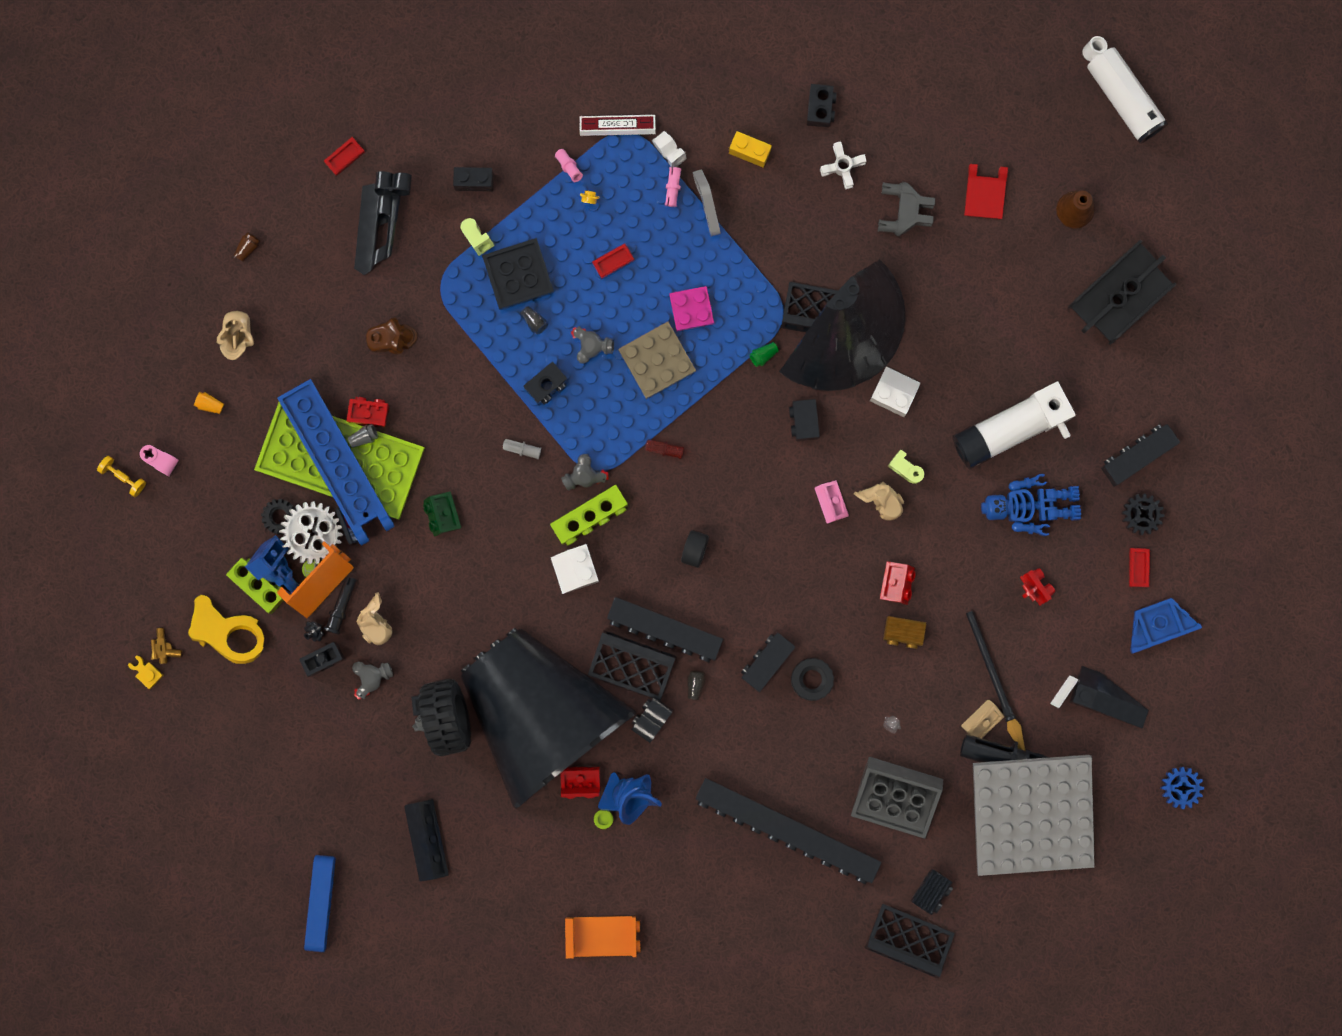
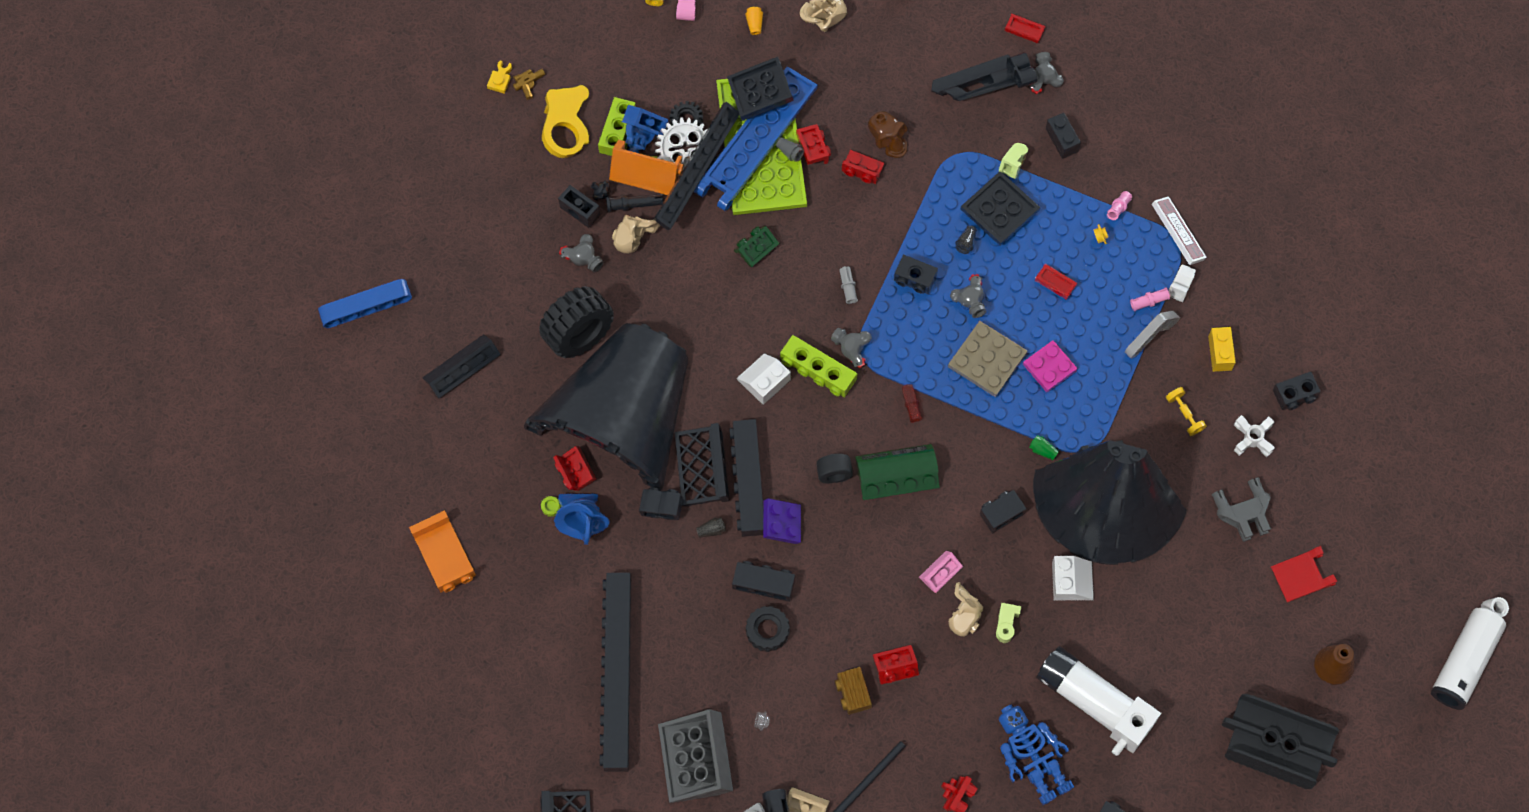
camera: 65 degrees right, 15 degrees down
none -> black plate [653,102,740,230]
none -> black plate [727,57,794,121]
none -> dark purple plate [763,499,801,544]
none -> red bracket [842,150,884,184]
none -> dark green brick [855,444,940,500]
none -> dark grey animal [1029,52,1064,94]
none -> yellow wheel [1166,387,1207,436]

